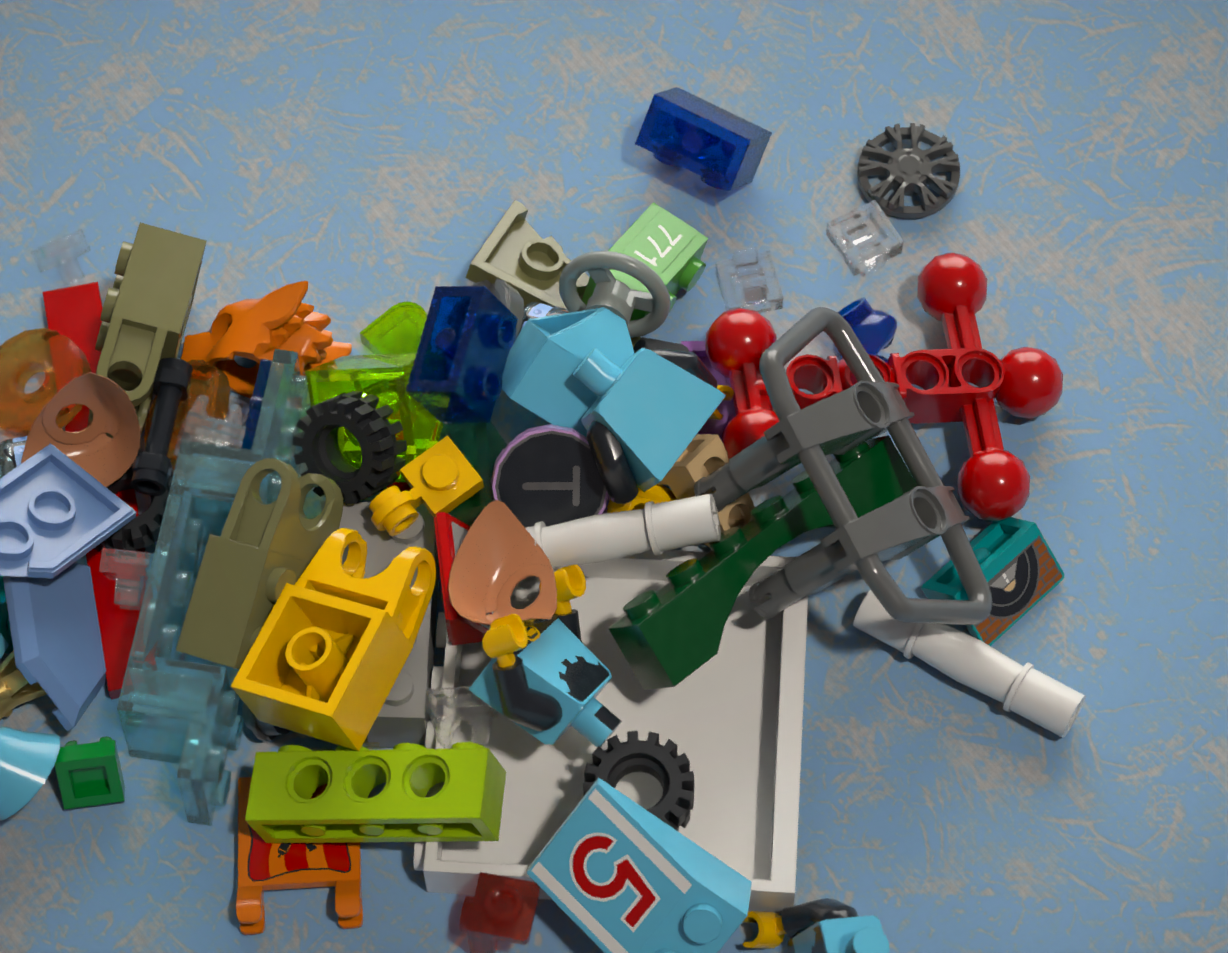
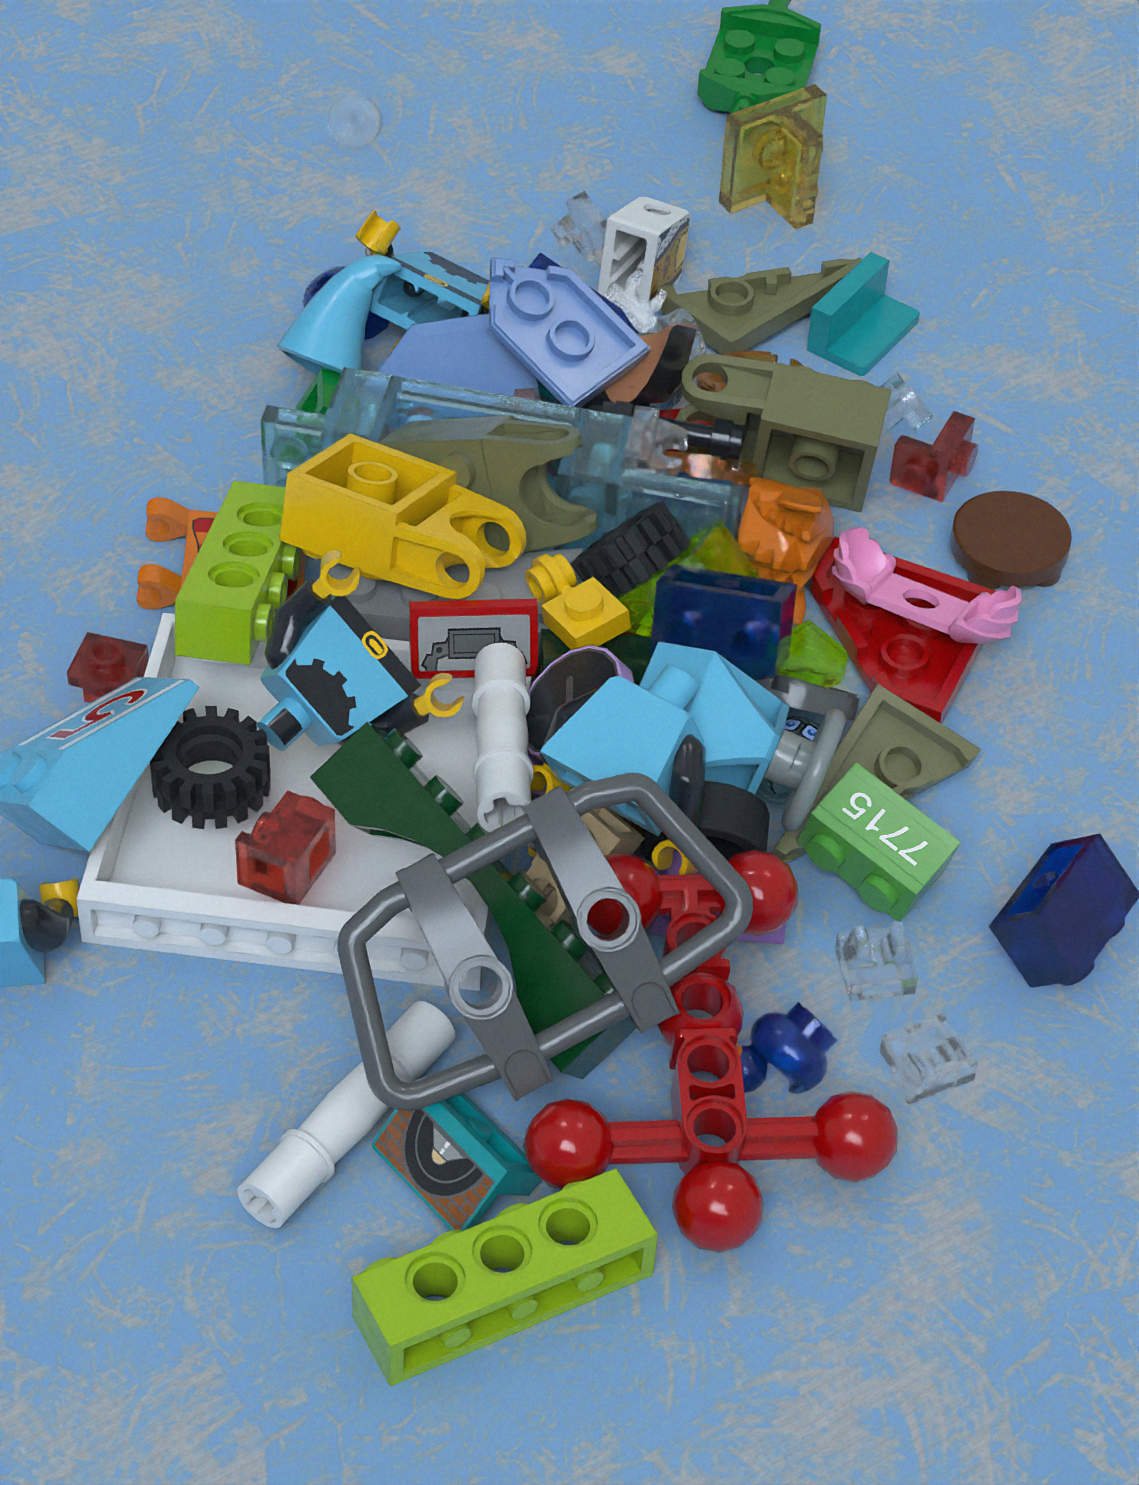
camera: 90 degrees right, 15 degrees down
nougat piece [448,500,557,626] -> none
dark grey wheel [857,123,960,219] -> none
none -> clear red brick [235,790,336,905]
none -> lime brick [351,1168,658,1387]
none -> red plate [811,537,996,724]
none -> bright pink piece [832,526,1022,644]
none -> clear red bracket [889,411,978,502]
none -> reddish brown tile [950,491,1072,590]

